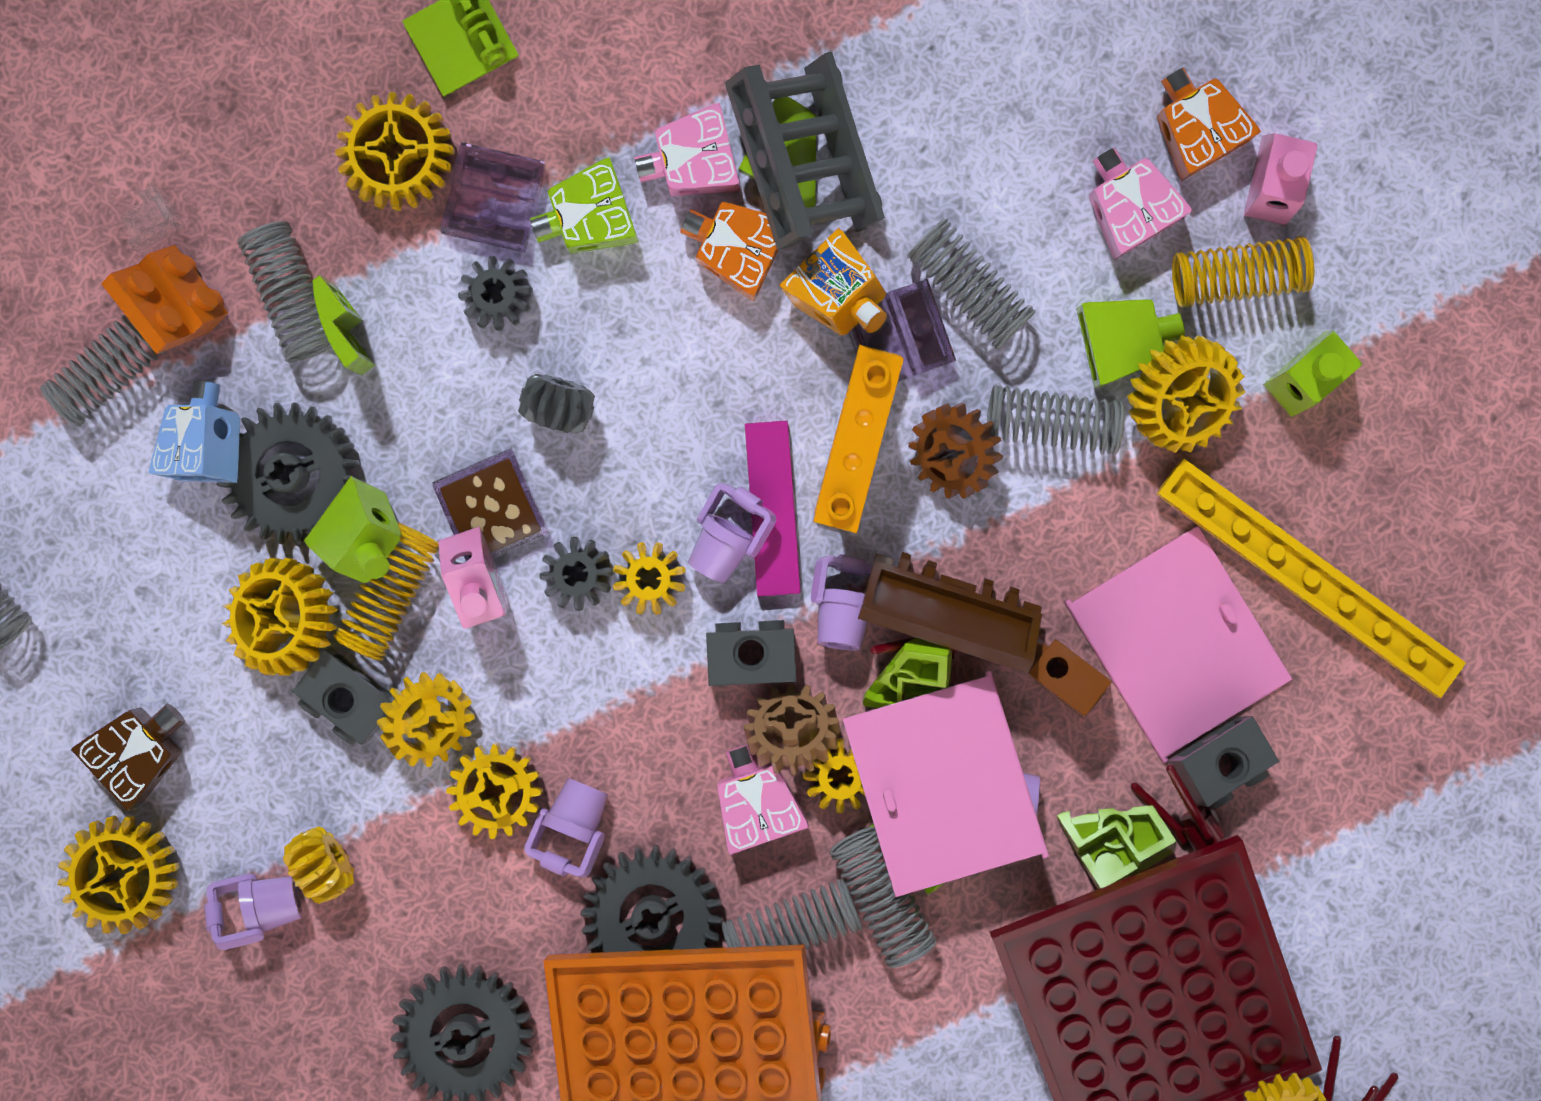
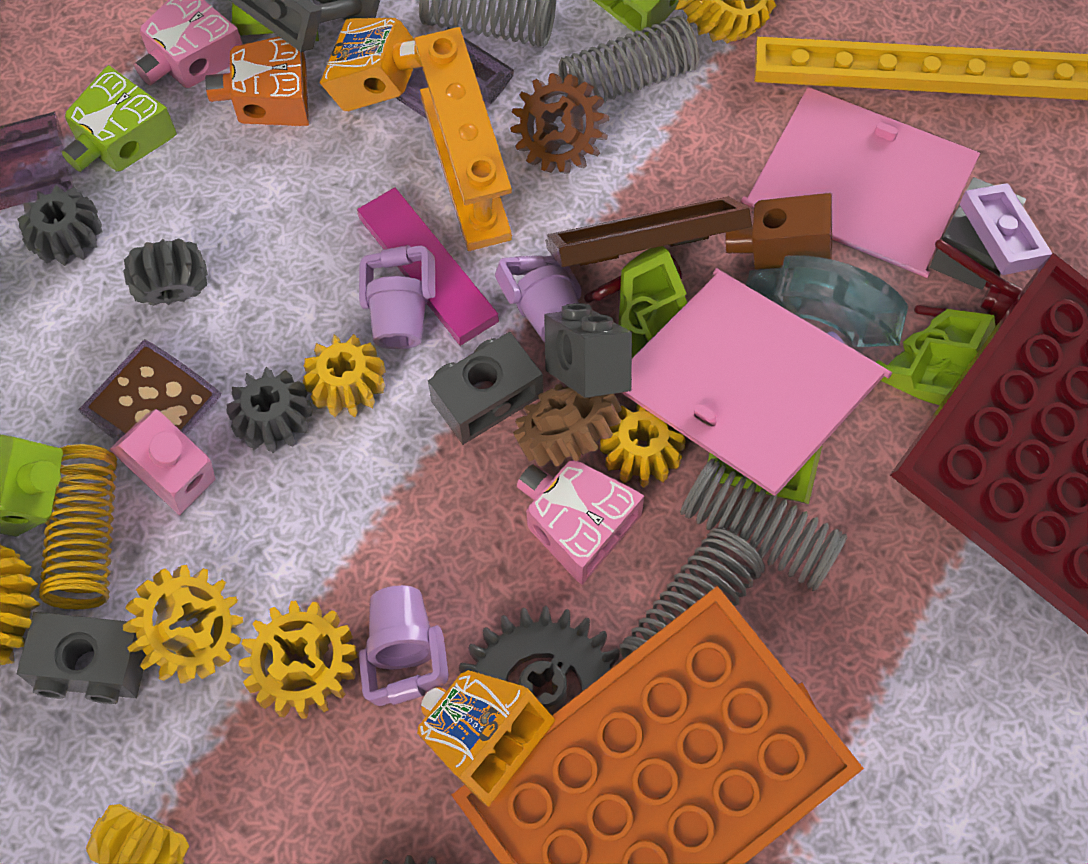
camera: 30 degrees left, 25 degrees down
none -> light orange torso [417,670,555,807]
none -> dark grey brick [544,303,632,398]
none -> clear light blue arch [746,256,909,347]
none -> lavender plate [960,183,1052,275]

